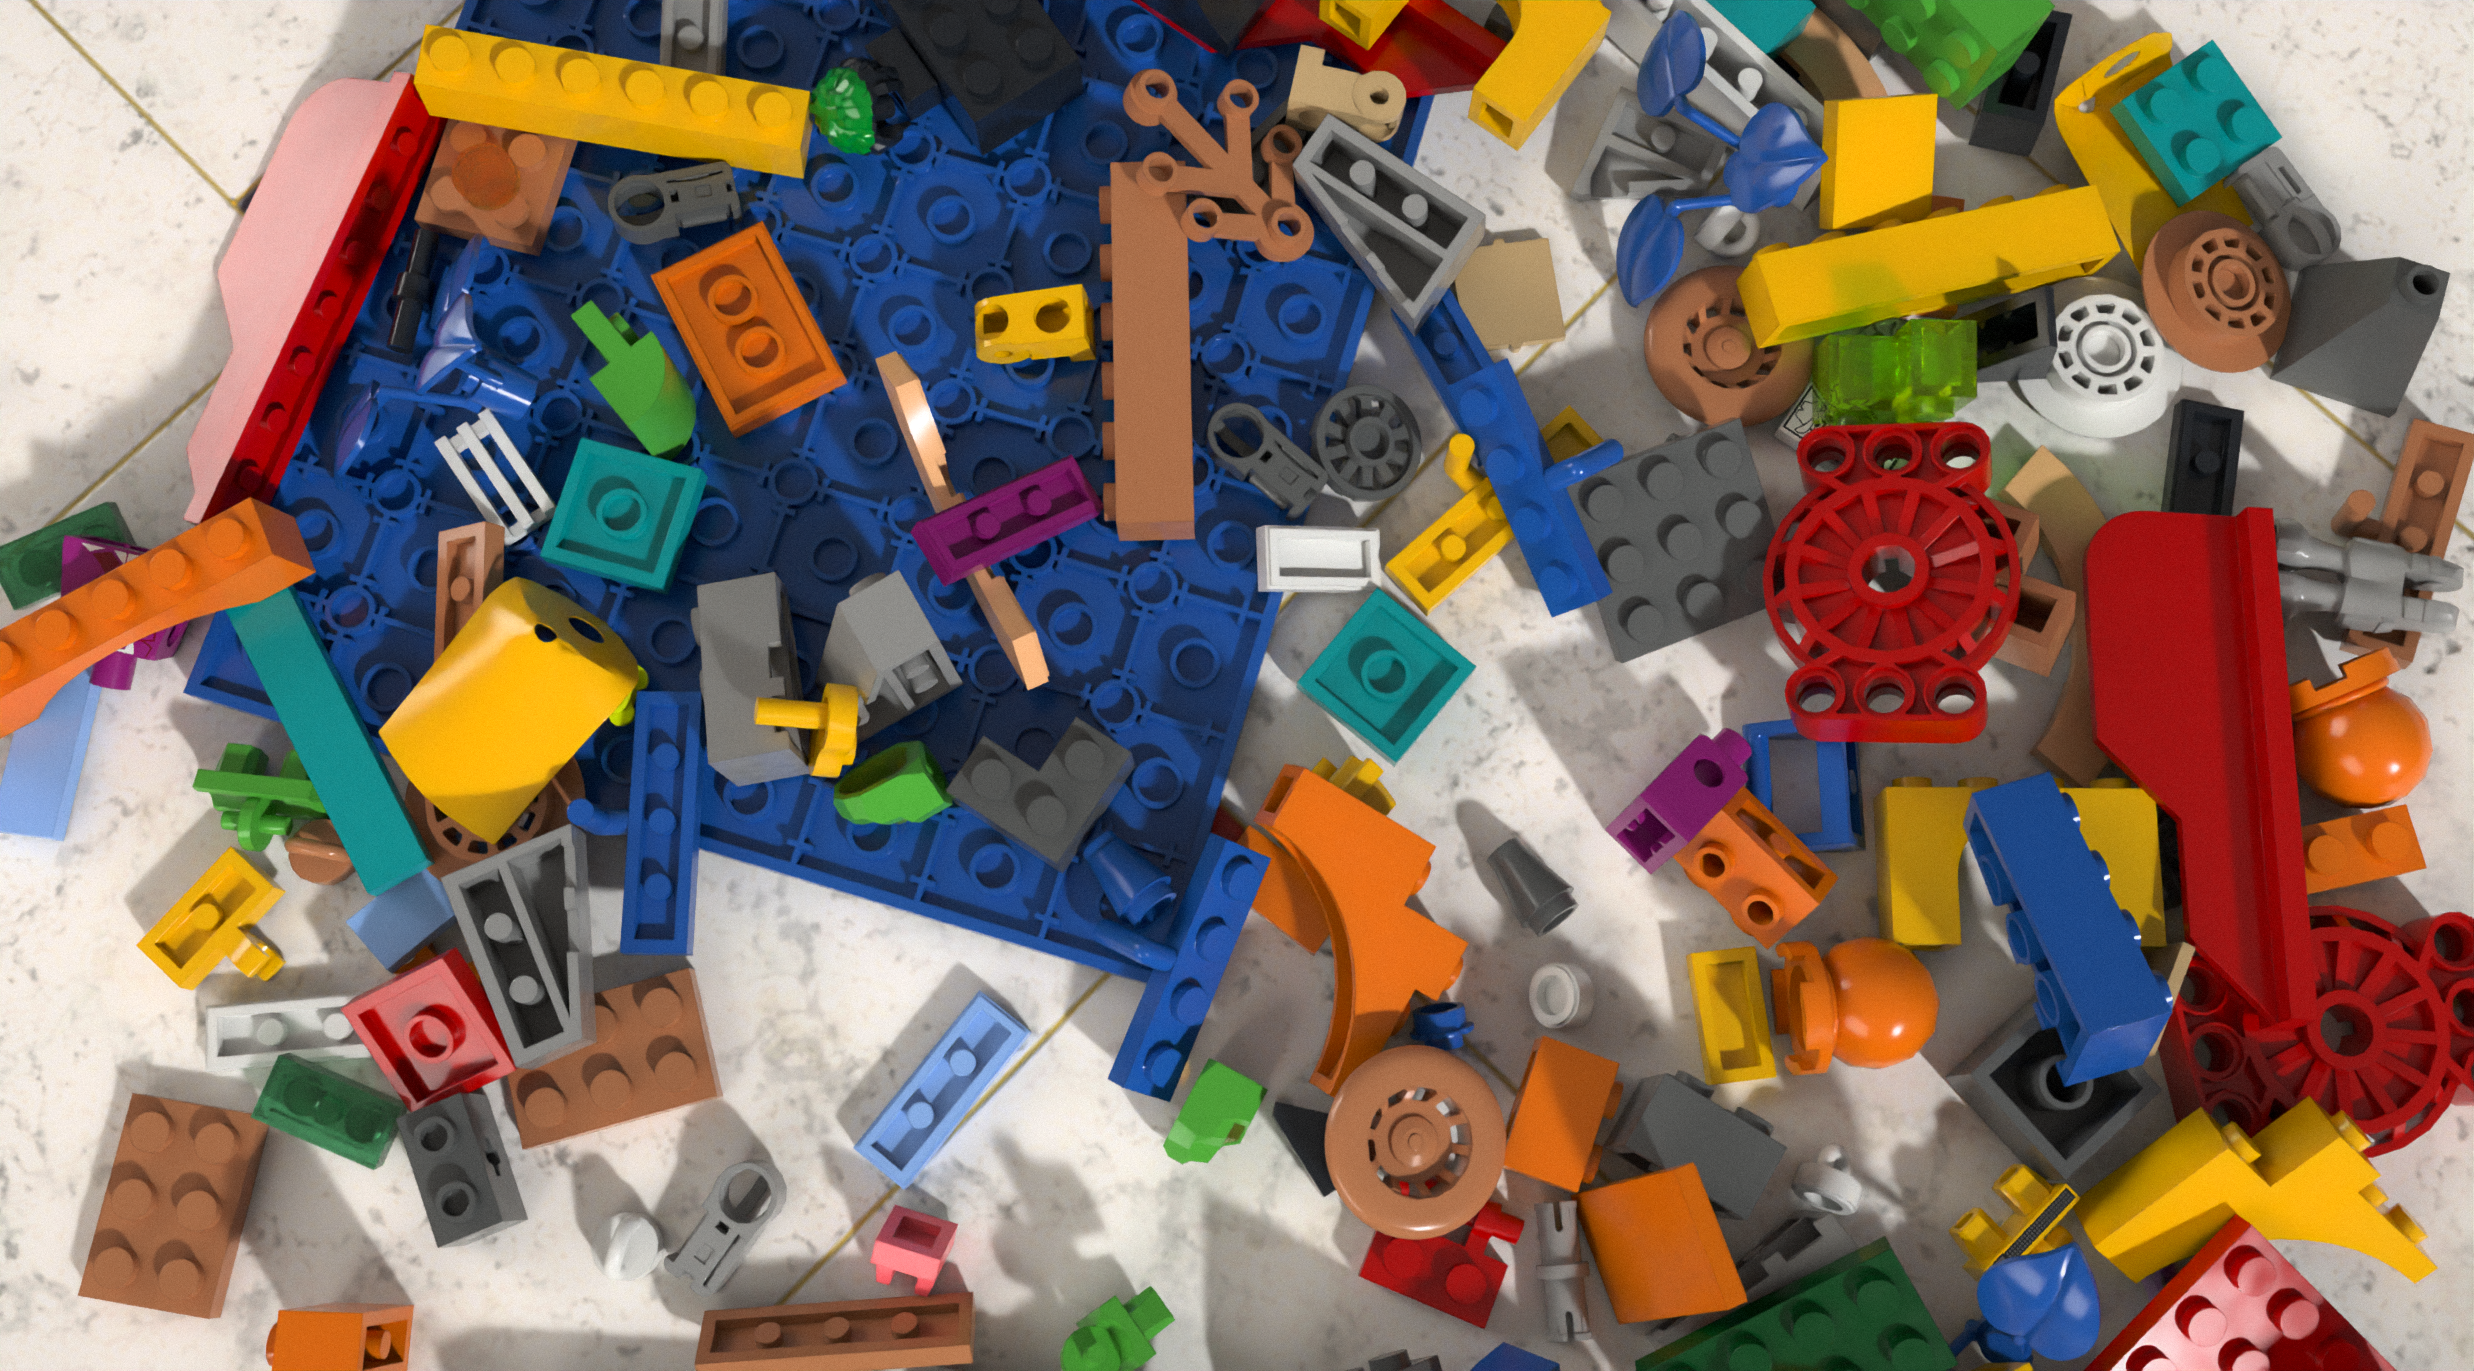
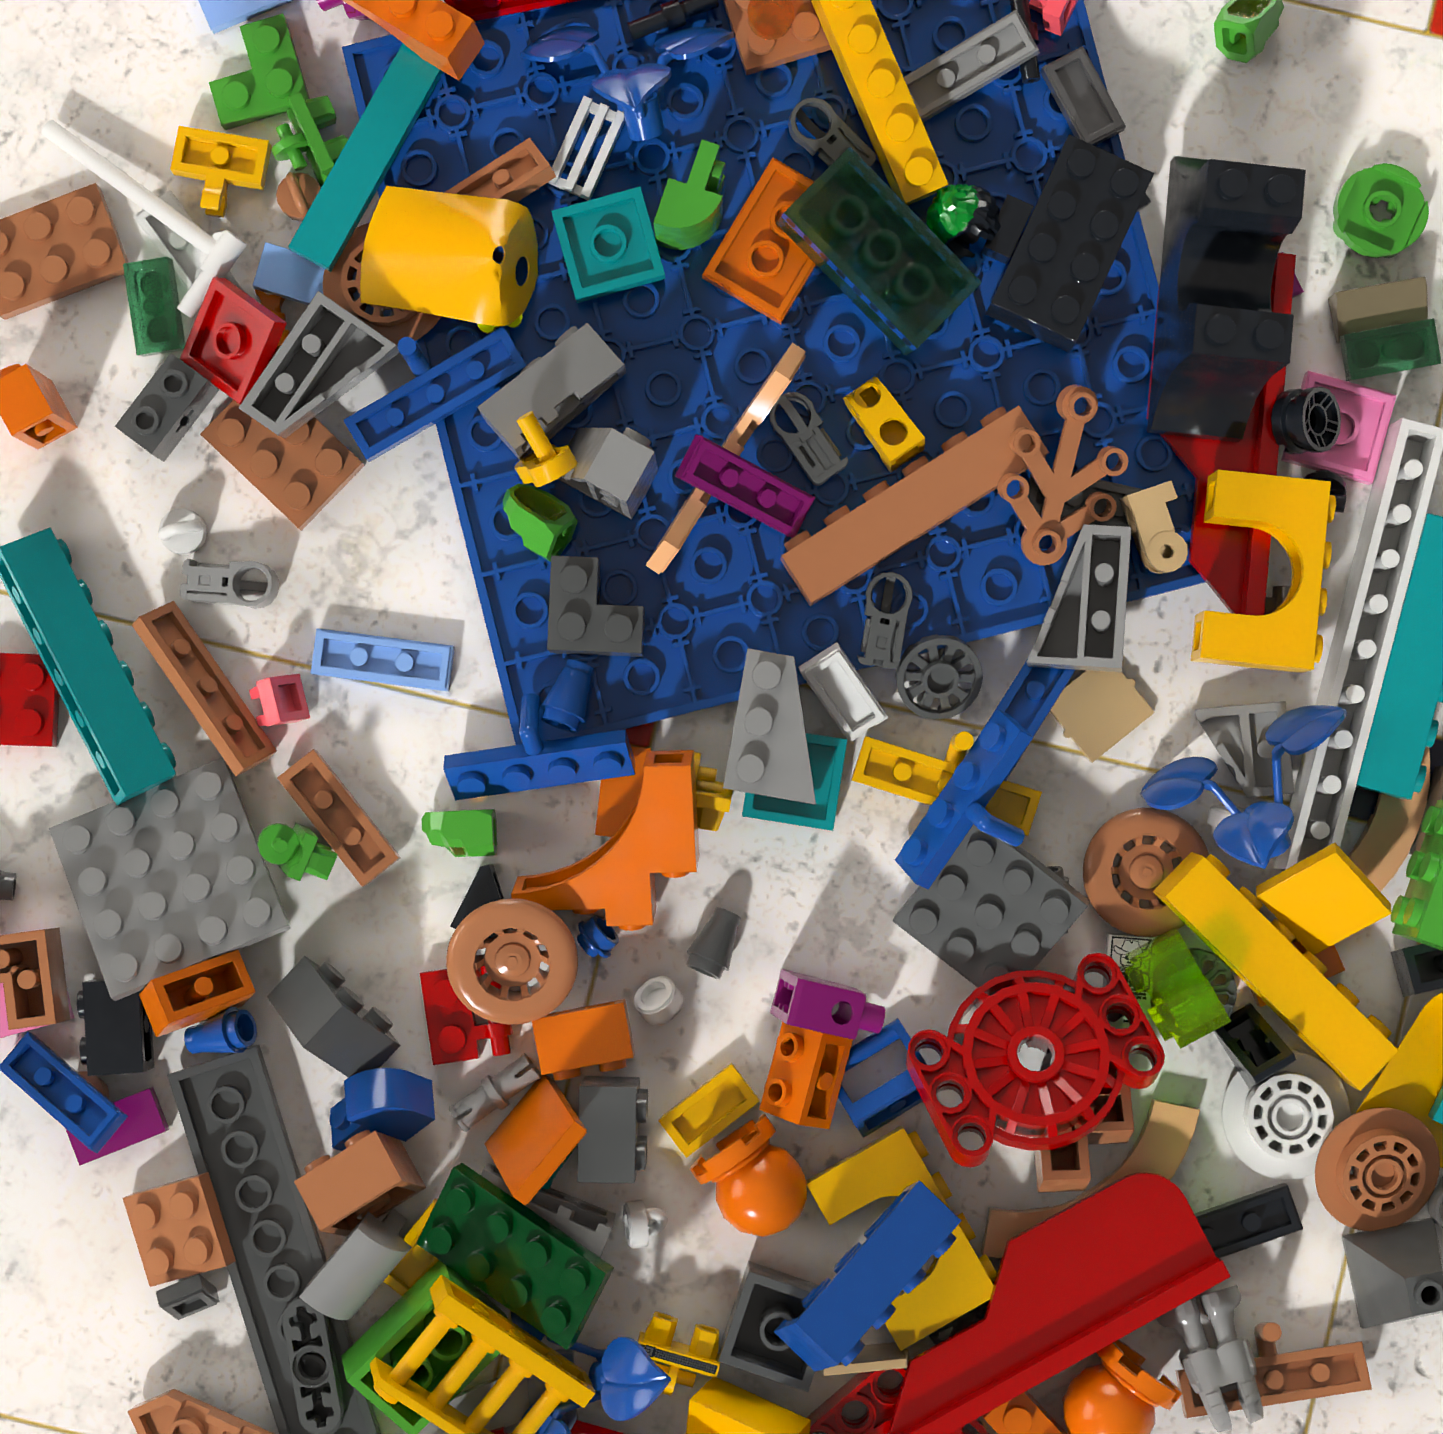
camera: 60 degrees right, 10 degrees up
none -> white bar [42,120,247,318]
none -> bright green plate [209,13,310,130]
none -> nougat plate [277,749,401,887]
none -> light grey wedge [723,648,816,805]
none -> dark grey piece [770,392,848,486]
none -> clear green brick [776,147,982,356]

